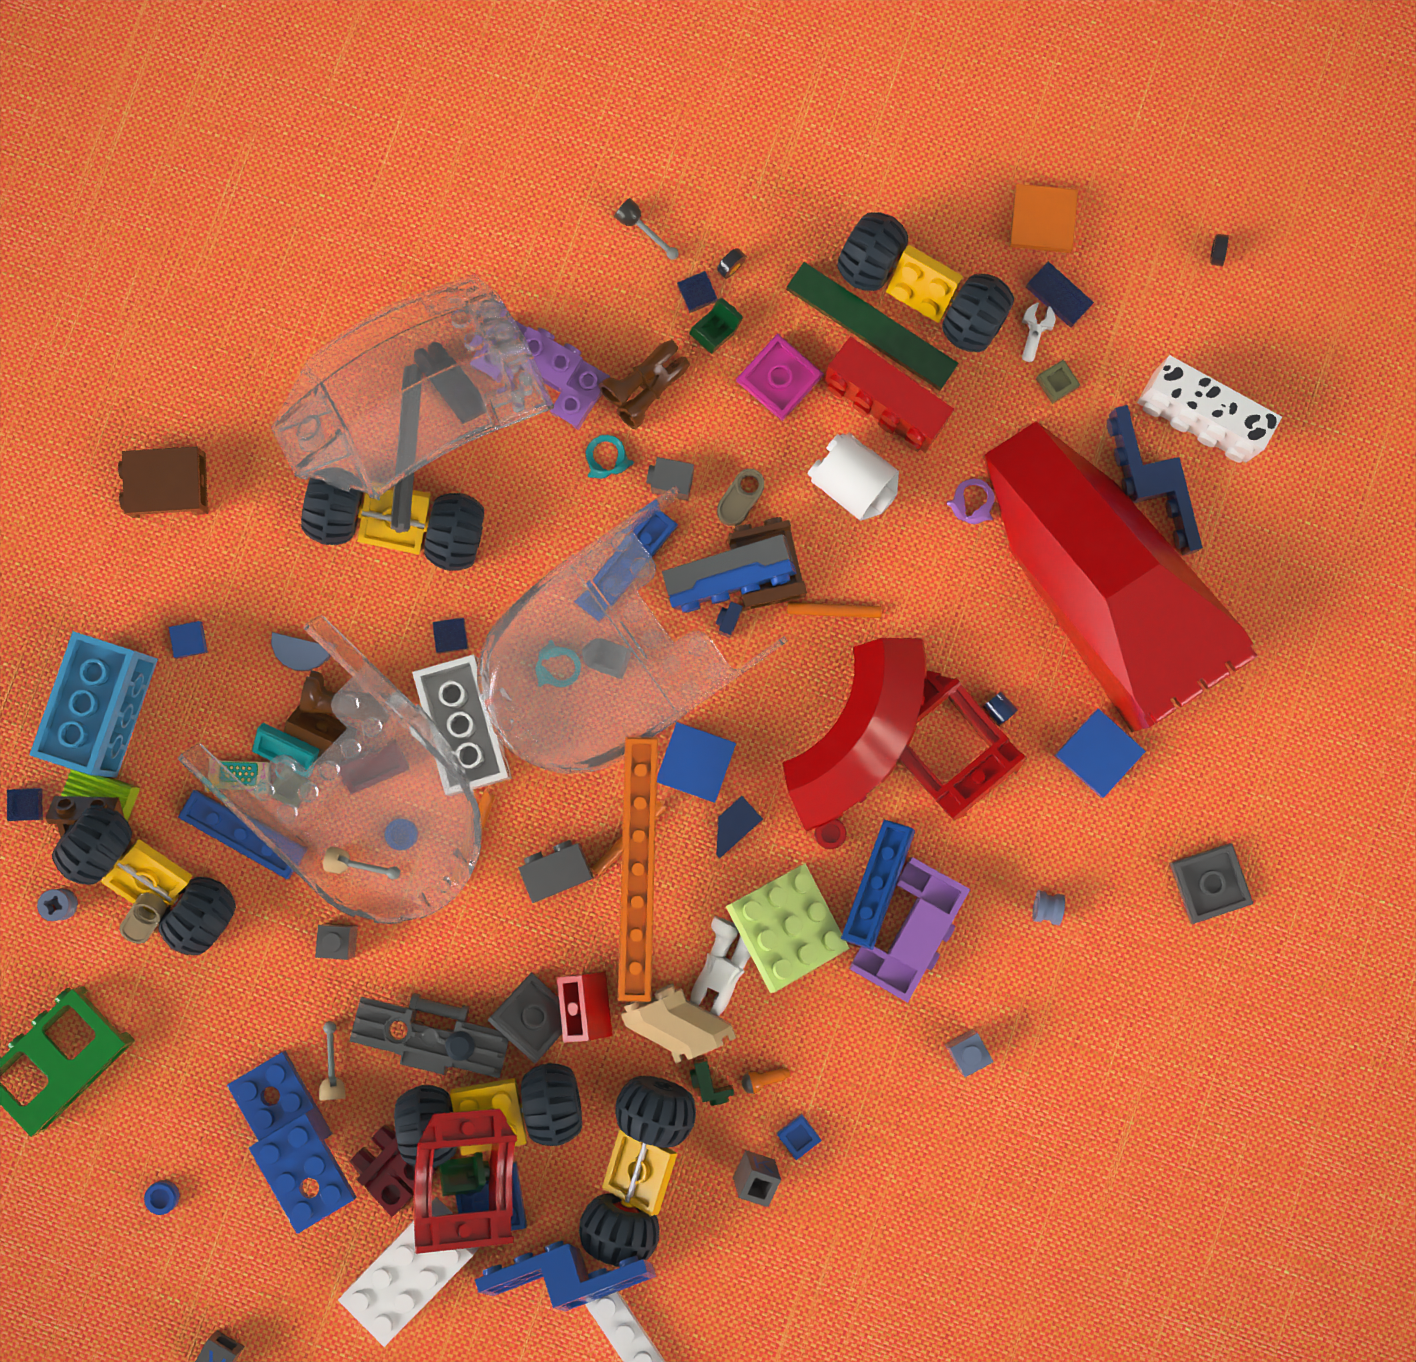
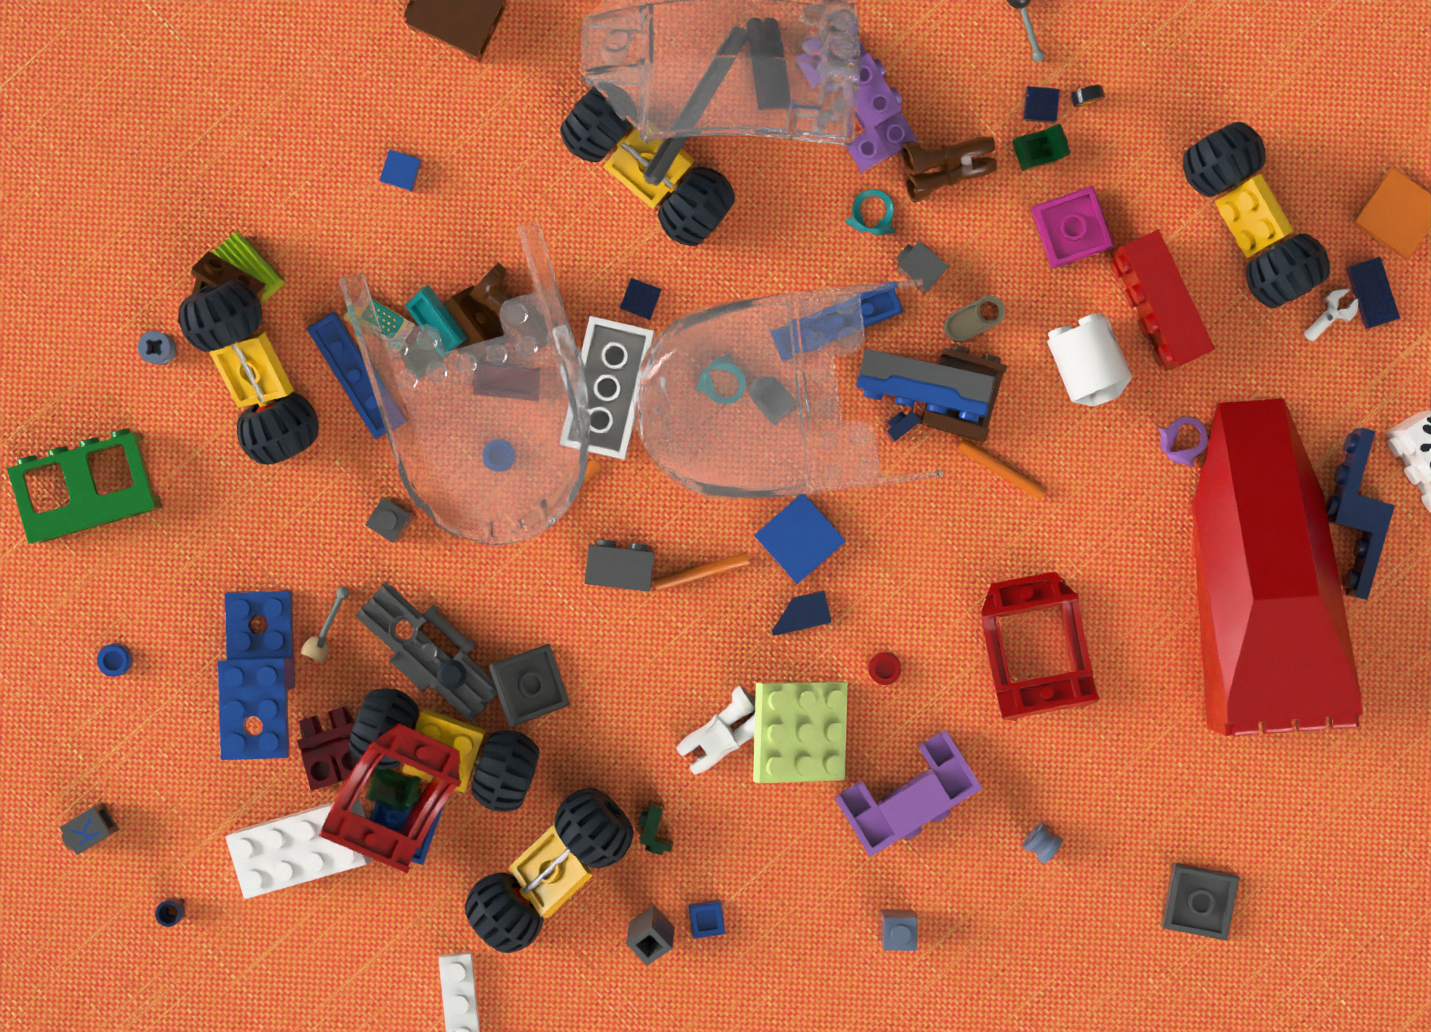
camera: 25 degrees right, 5 degrees up
clear blue tile [7,788,43,821] -> none
dark azure brick [29,631,158,778] -> none
dark tan piece [119,893,167,944] -> none
sand blue tile [271,632,335,671] -> none
hinge [323,846,400,879] -> none
blue bracket [475,1241,657,1312] -> none
red brick [557,971,613,1043] -> none
orange tile [618,737,658,1002] -> none
tan brick [621,984,736,1063] -> none
orange piece [741,1068,791,1094] -> none
red brick [782,638,927,831] -> none
dark green tile [786,262,959,391] -> none
blue tile [841,819,915,950] -> none
dark blue hose [983,692,1018,726] -> none
olive tile [1036,359,1080,404] -> none
blue tile [1054,708,1146,798] -> none

